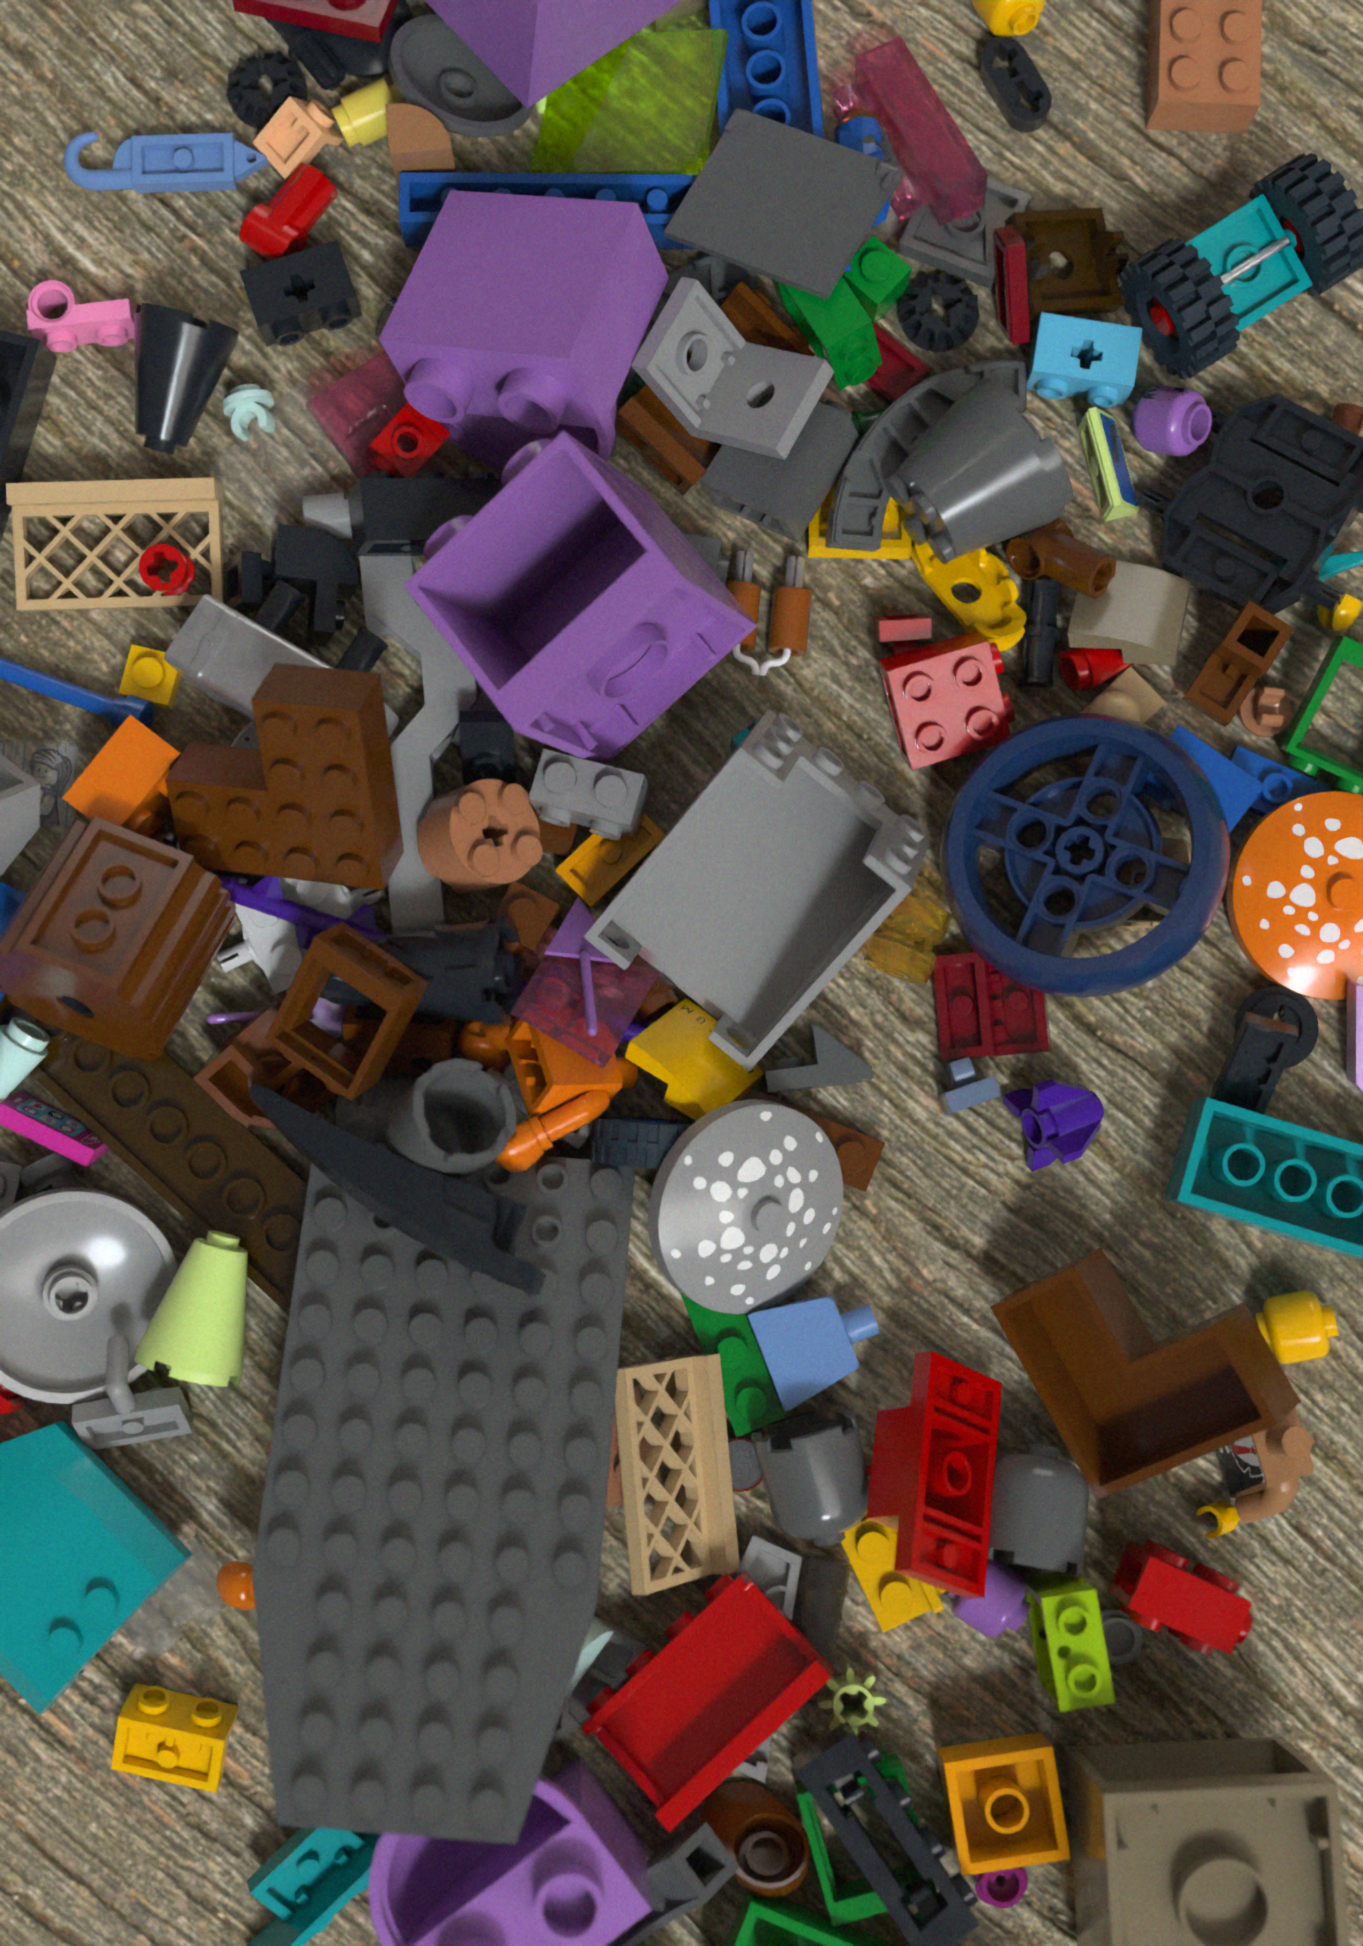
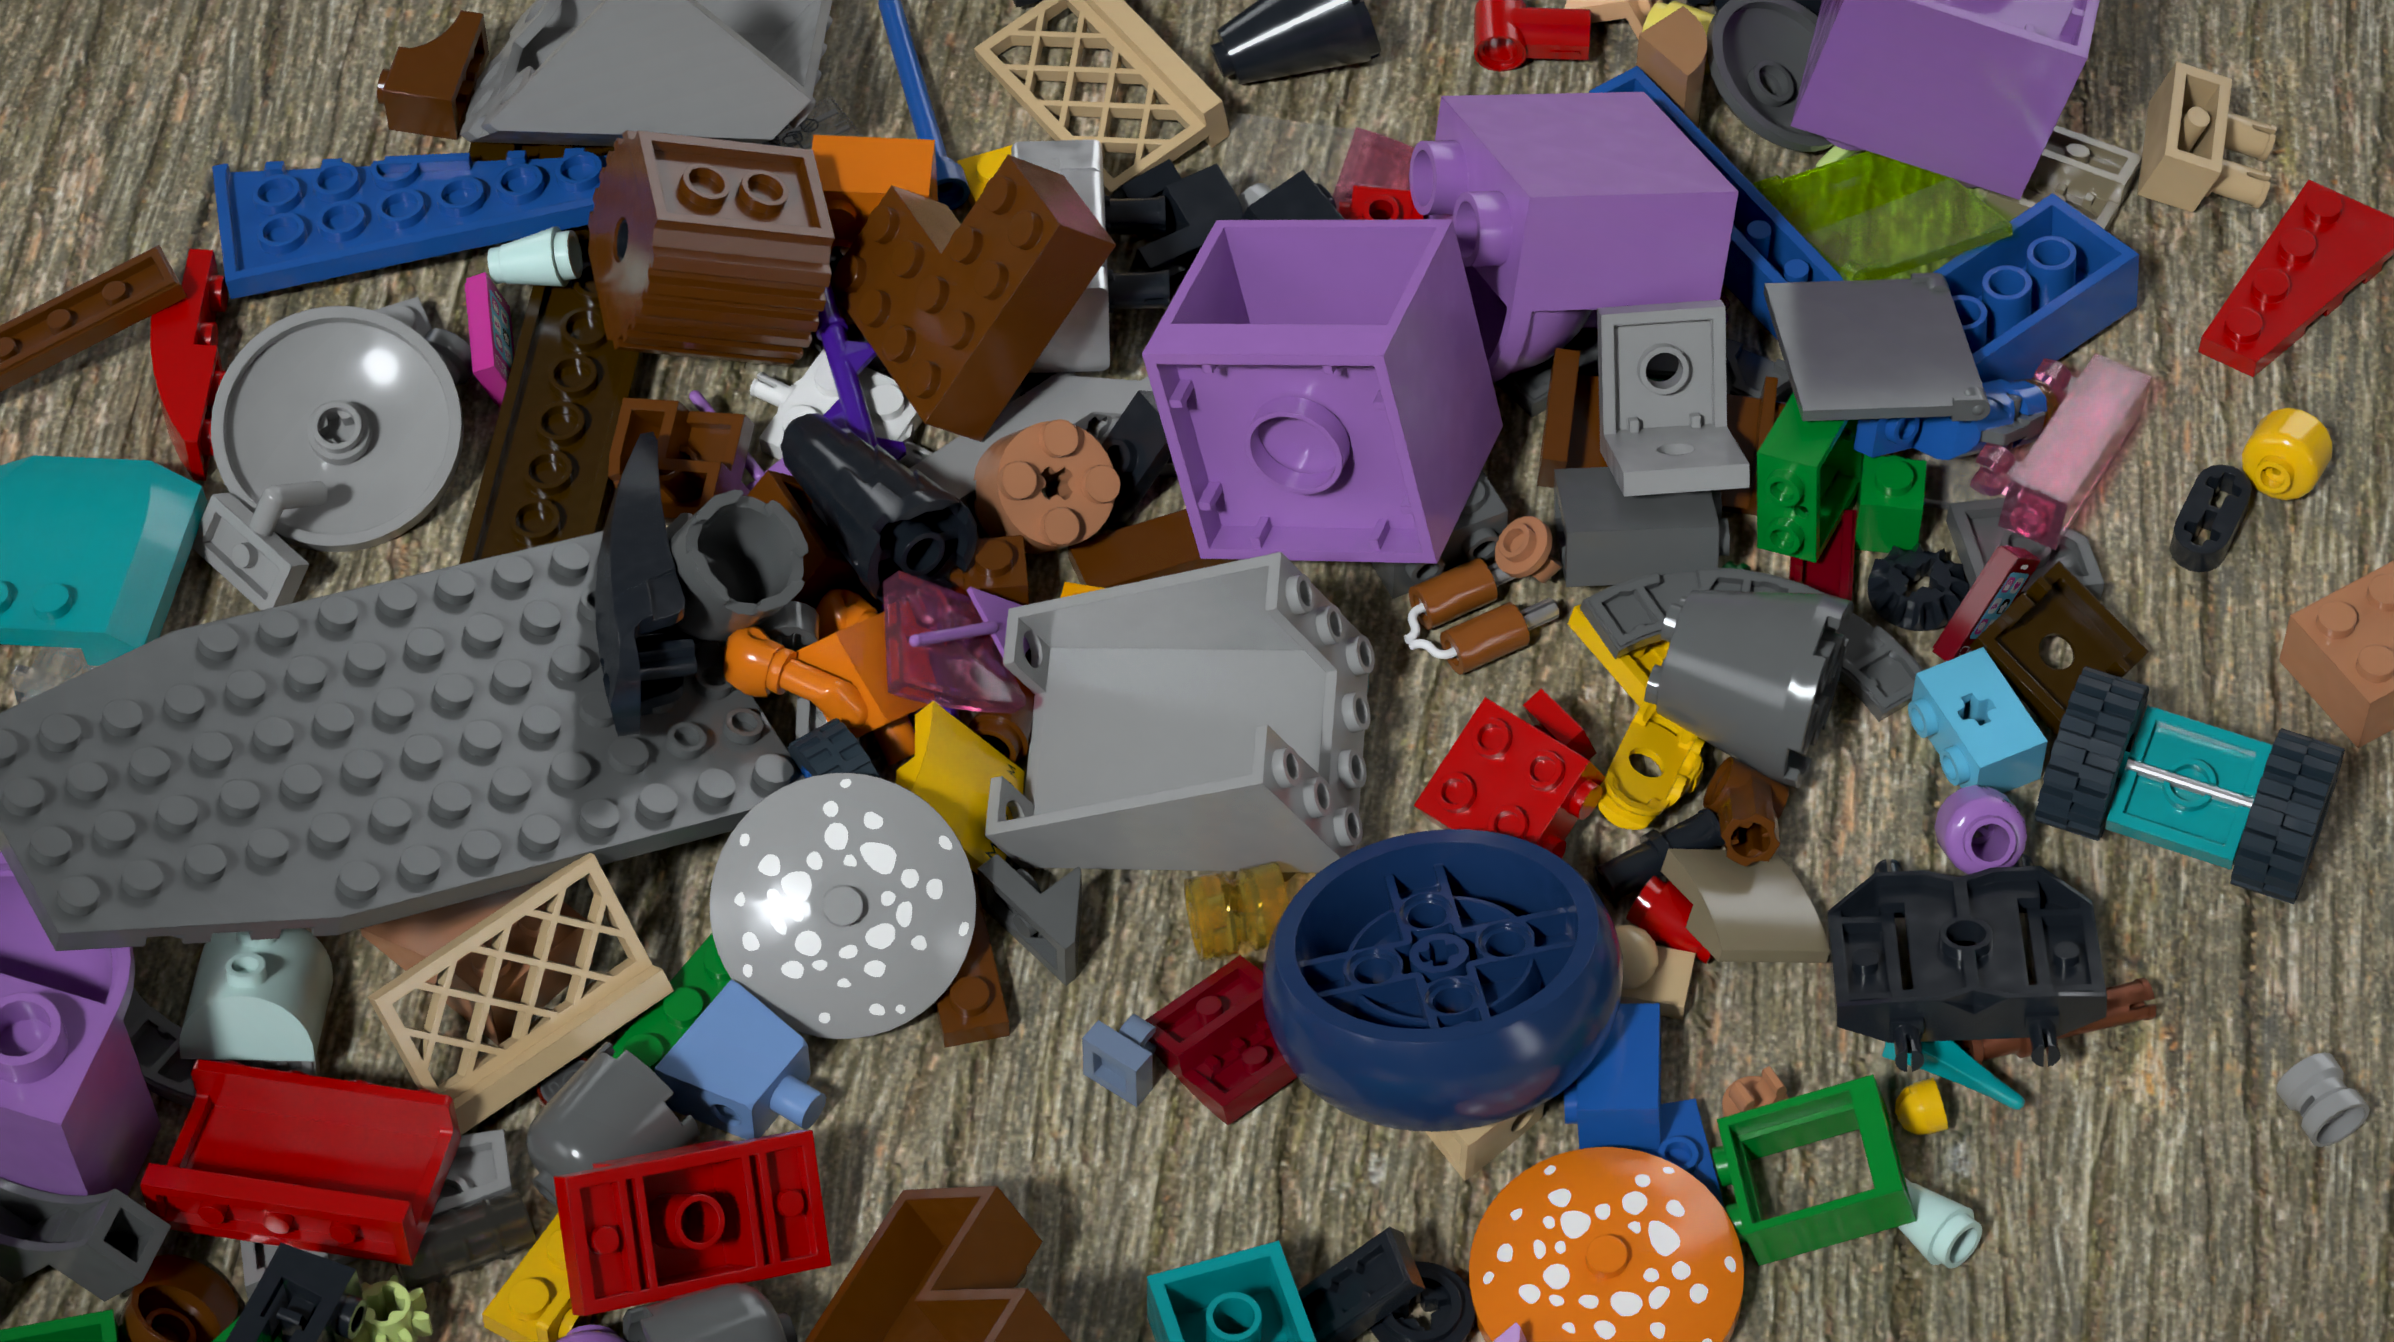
camera: 60 degrees right, 30 degrees down
yellowish green cone [134,1230,248,1387] -> none
red bush [139,544,196,596] -> none
light aqua plate [222,384,275,441] -> none
black brick [239,240,363,346] -> none
reddish brown window [265,922,429,1101] -> none
light grey brick [528,749,651,840] -> none
dark purple brick [1003,1078,1104,1172] -> none
yellowish green slope [1078,407,1139,522] -> none
reddish brown brick [1181,601,1295,727] -> none
none -> nougat plate [1495,516,1563,584]

